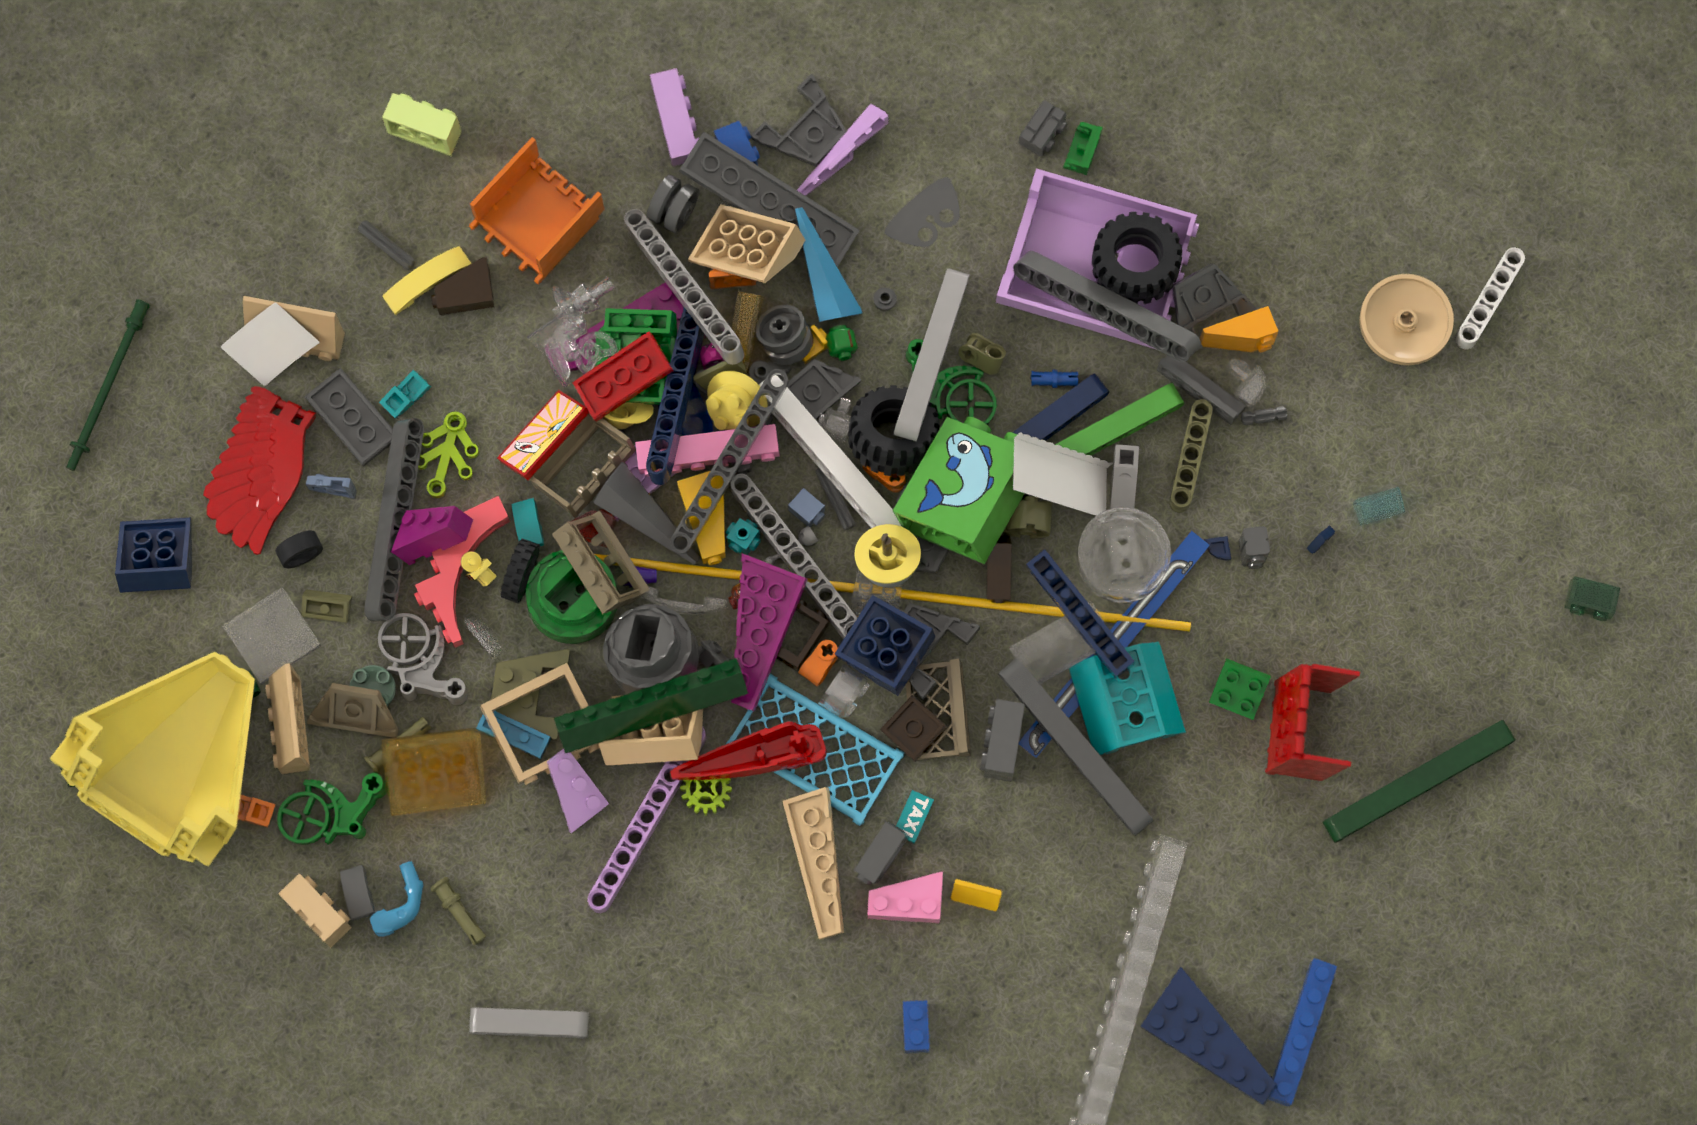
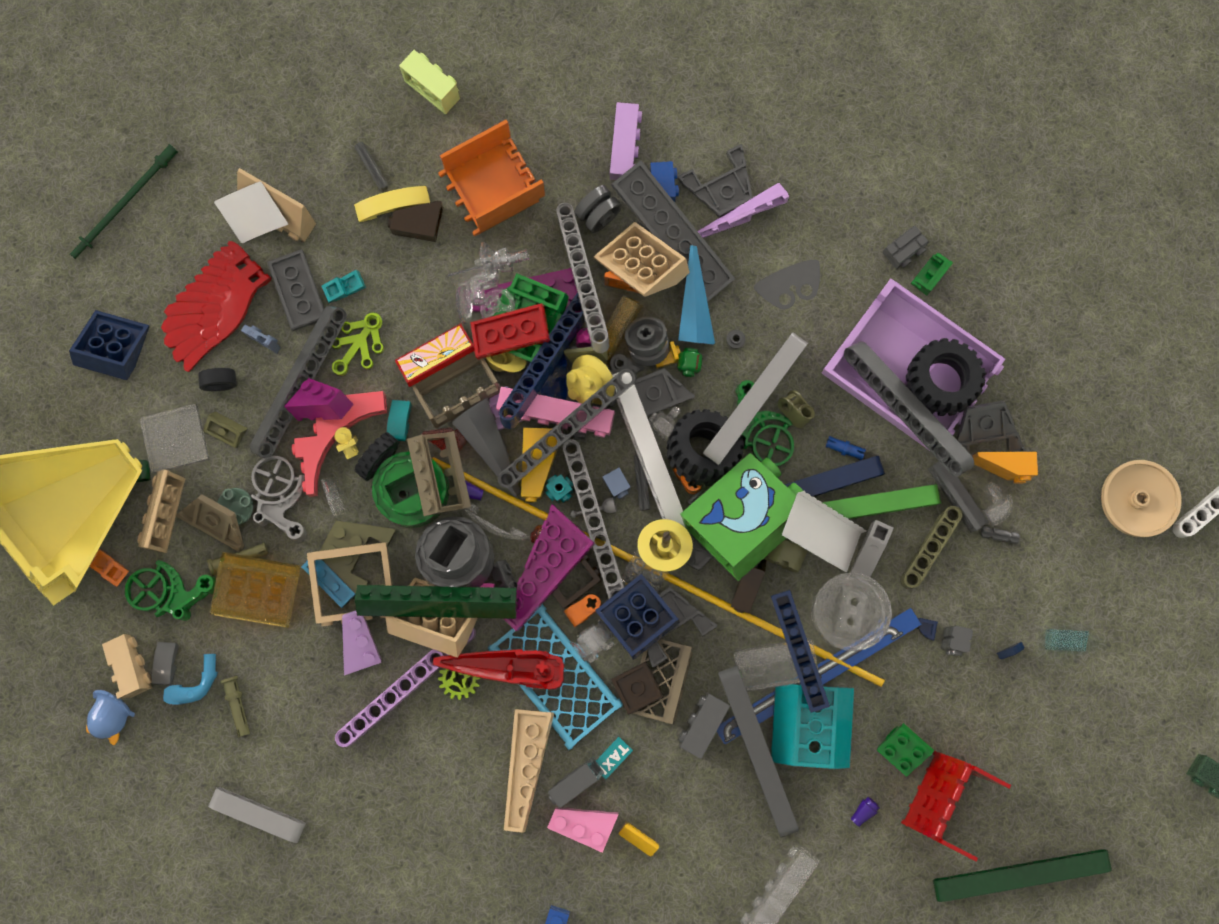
camera: 20 degrees right, 5 degrees up
none -> medium blue hair [86,690,135,745]
none -> dark purple cone [851,797,880,827]

